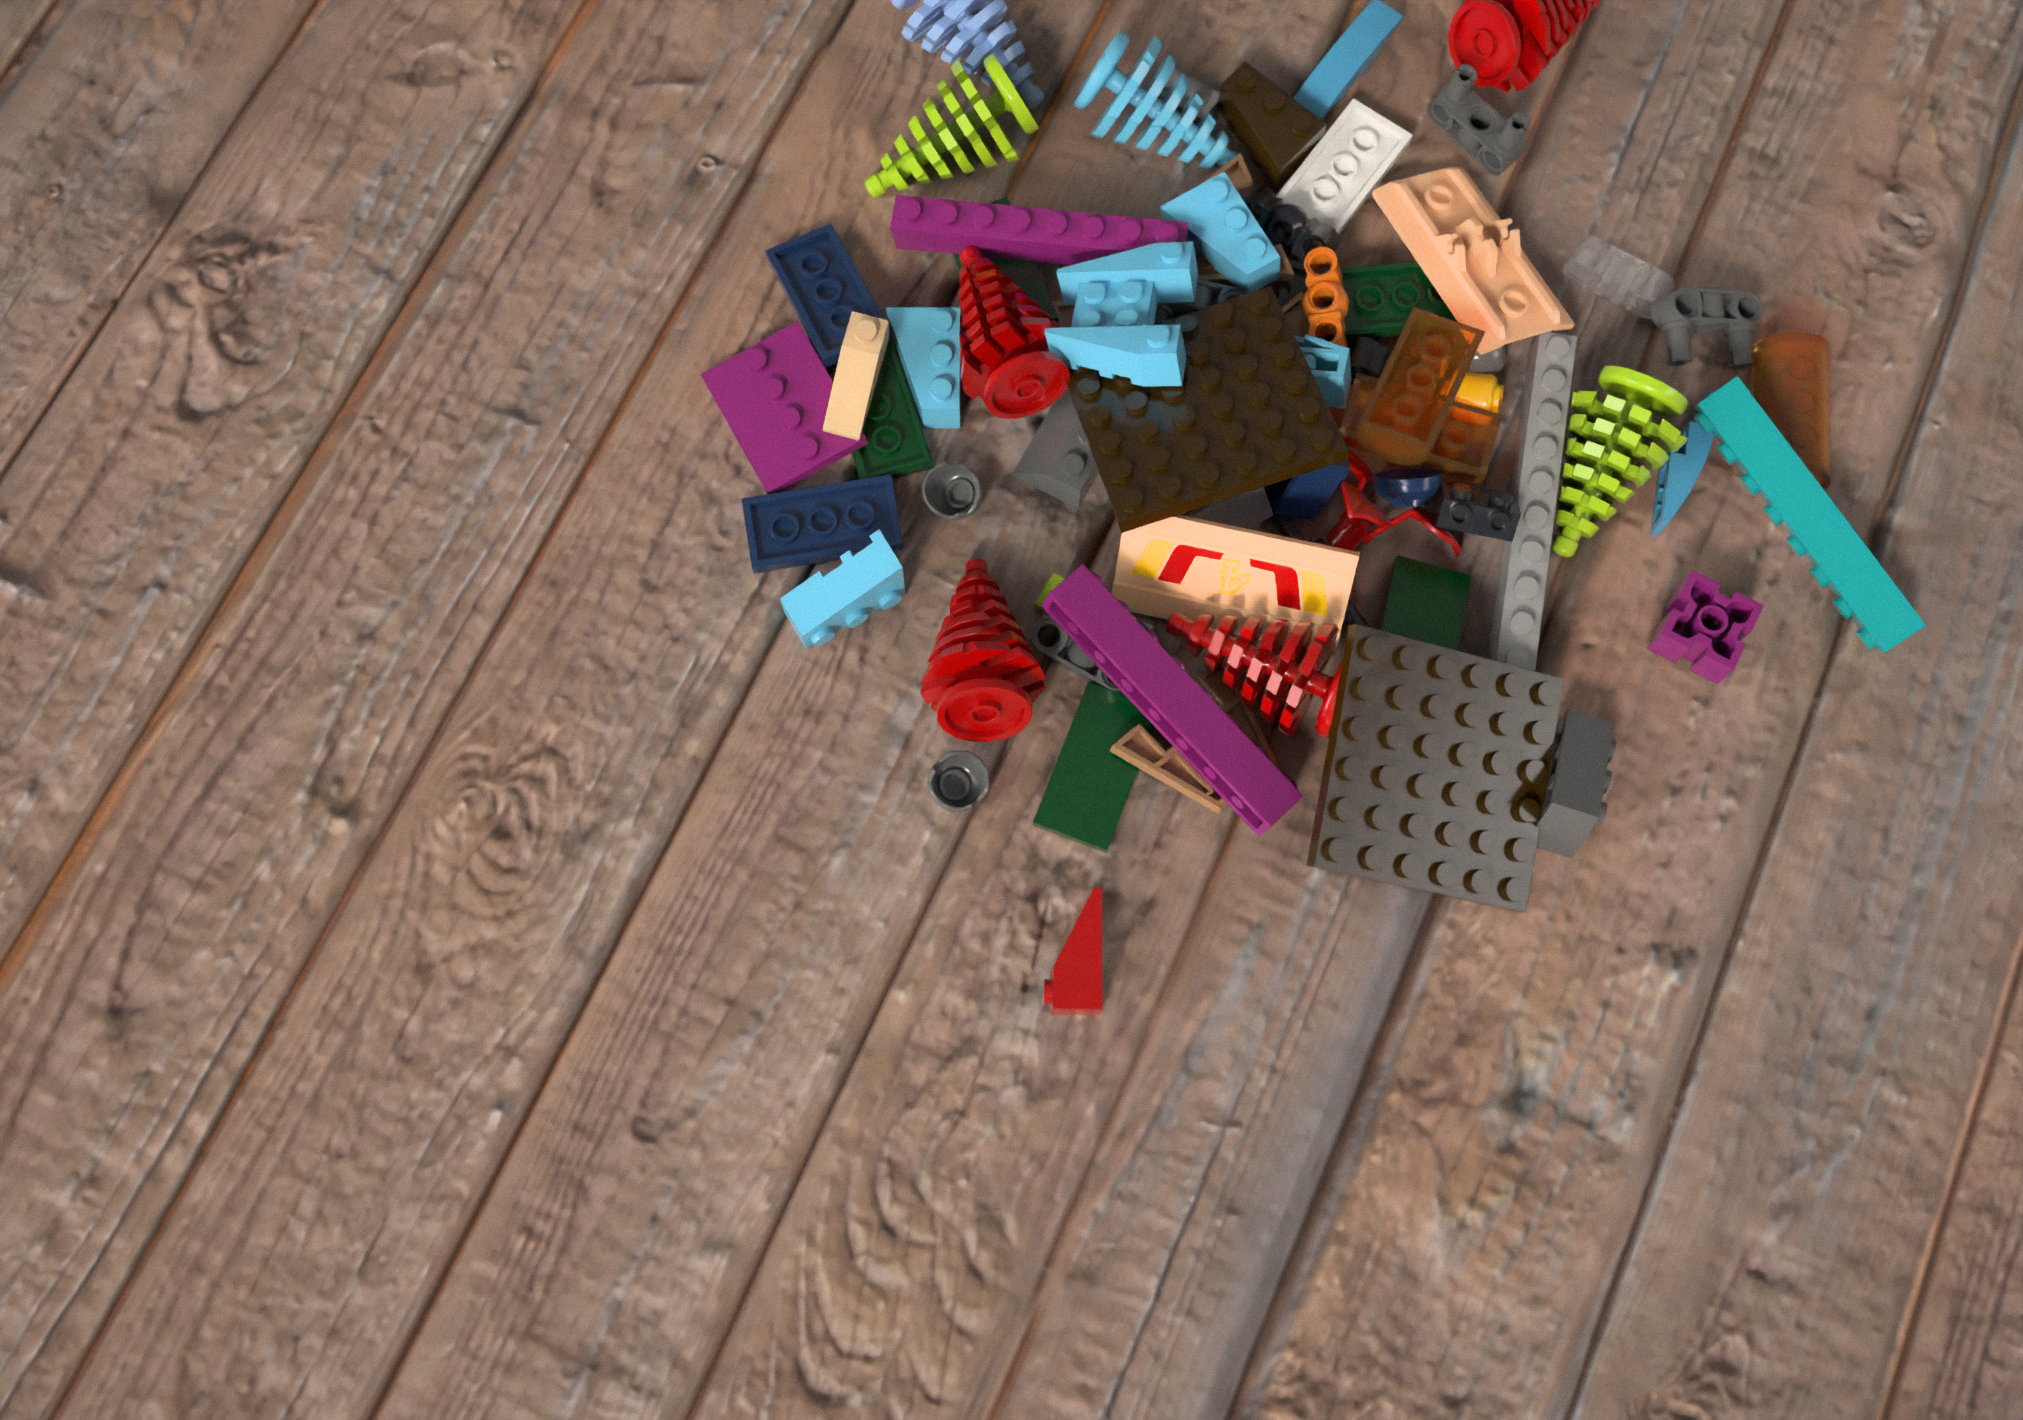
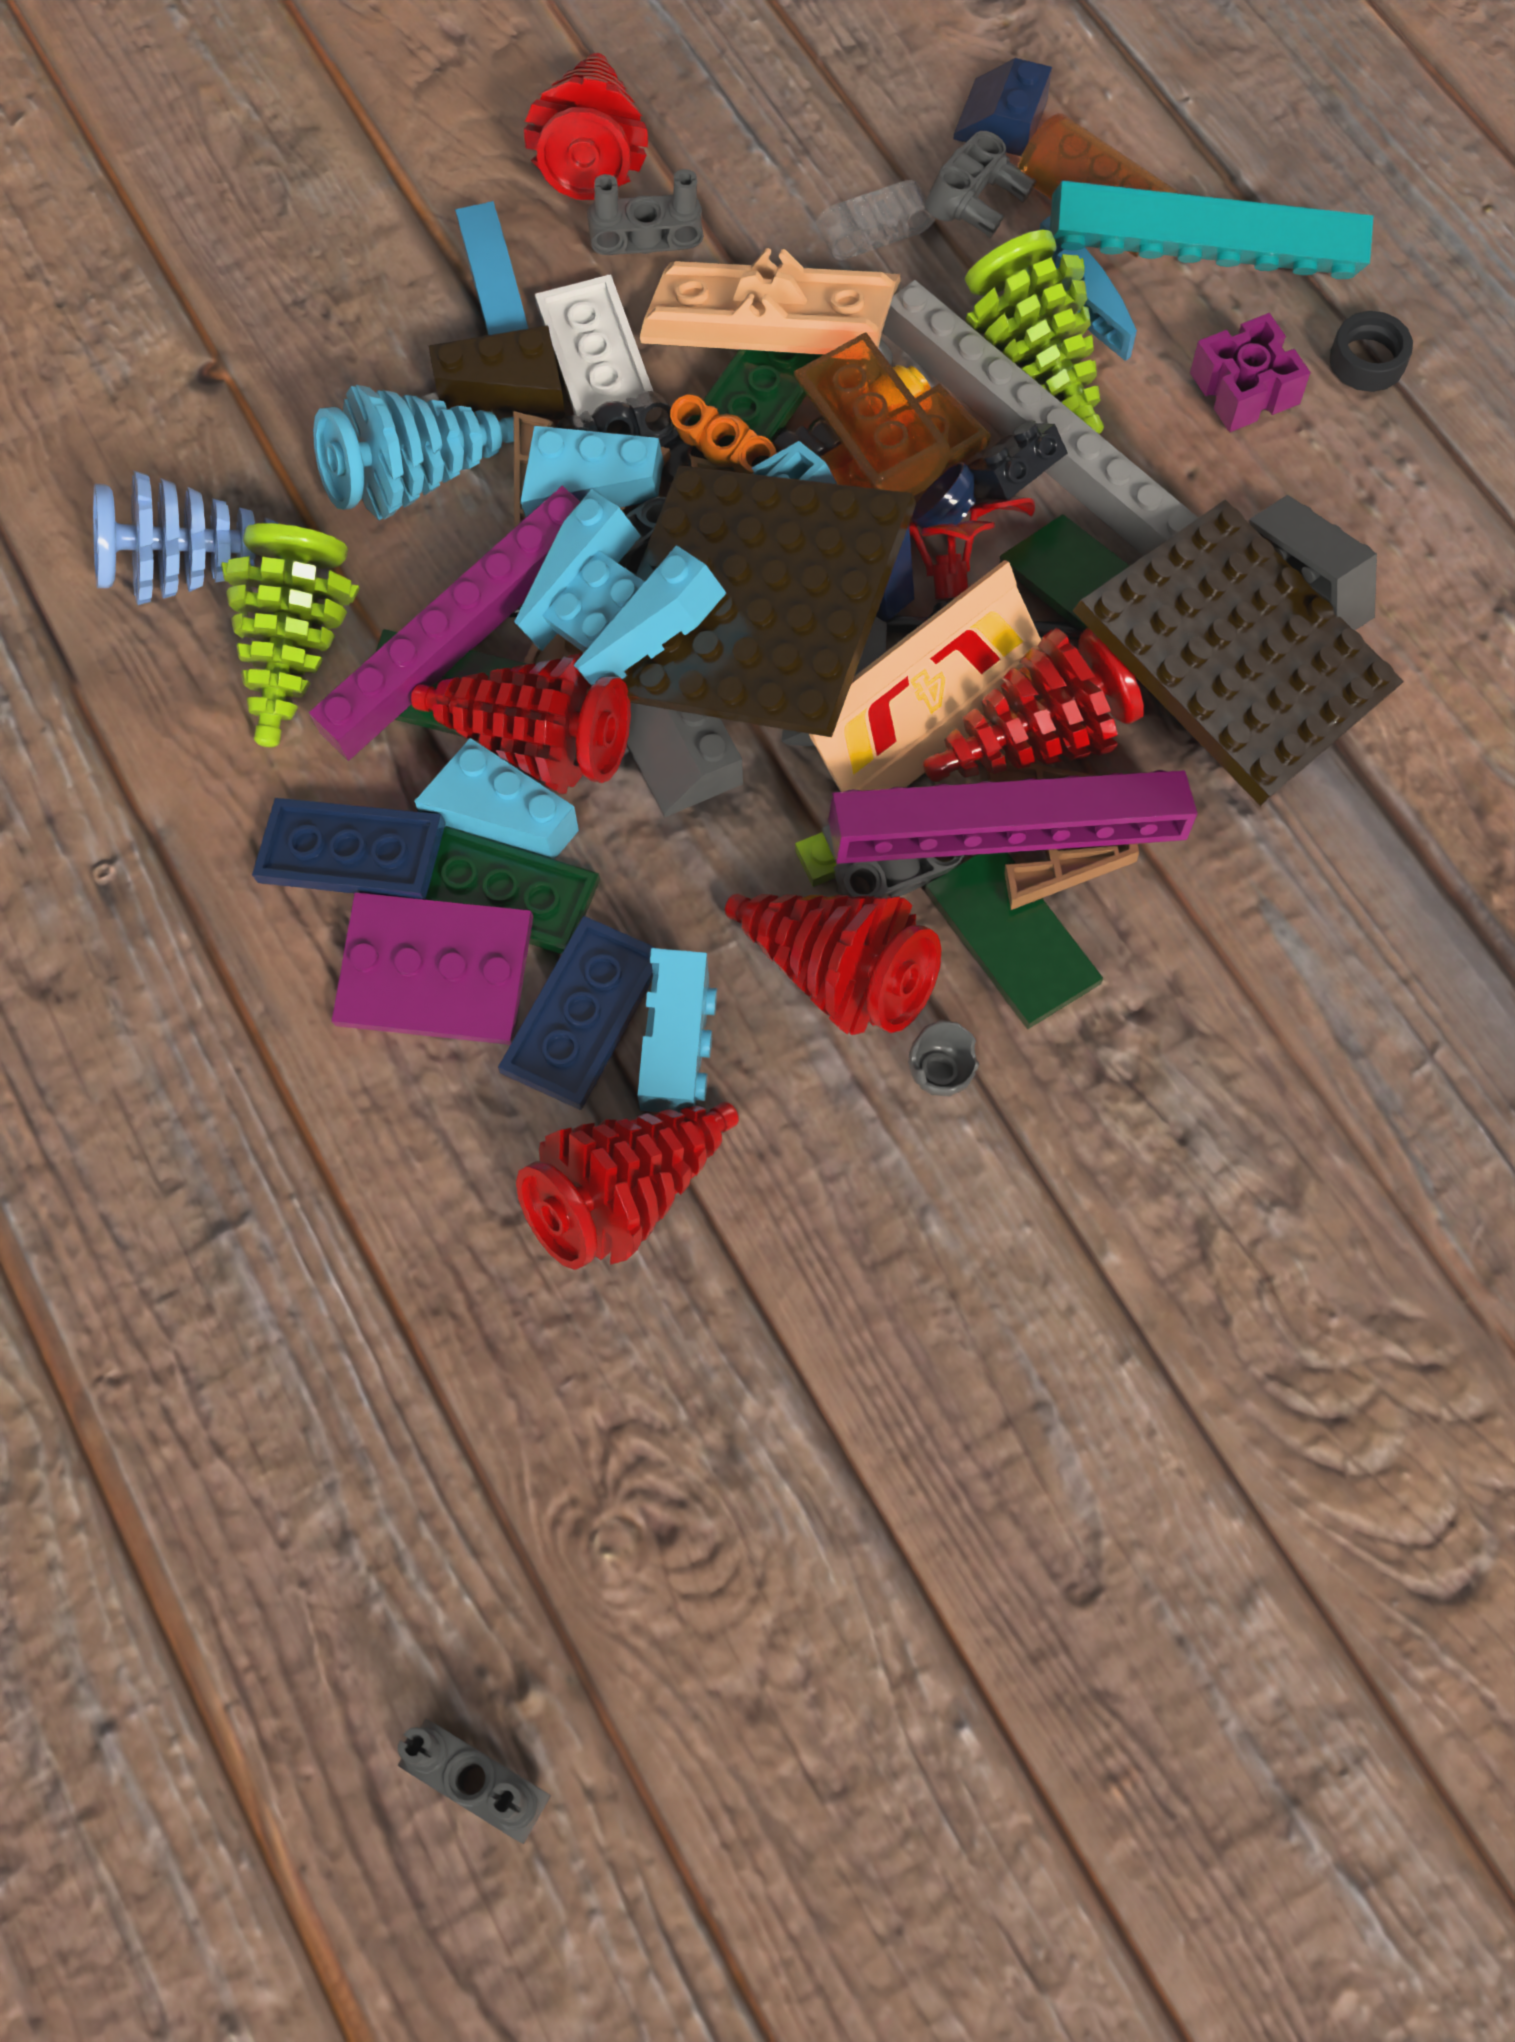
camera: 50 degrees left, 5 degrees down
tan slope [823,311,889,441] -> none
dark grey hair [922,461,984,520] -> none
red slope [1044,888,1102,1015] -> none
none -> dark grey piece [397,1718,551,1844]
none -> red plant [516,1102,739,1270]
none -> dark blue slope [953,58,1052,158]
none -> black tyre [1330,311,1413,392]

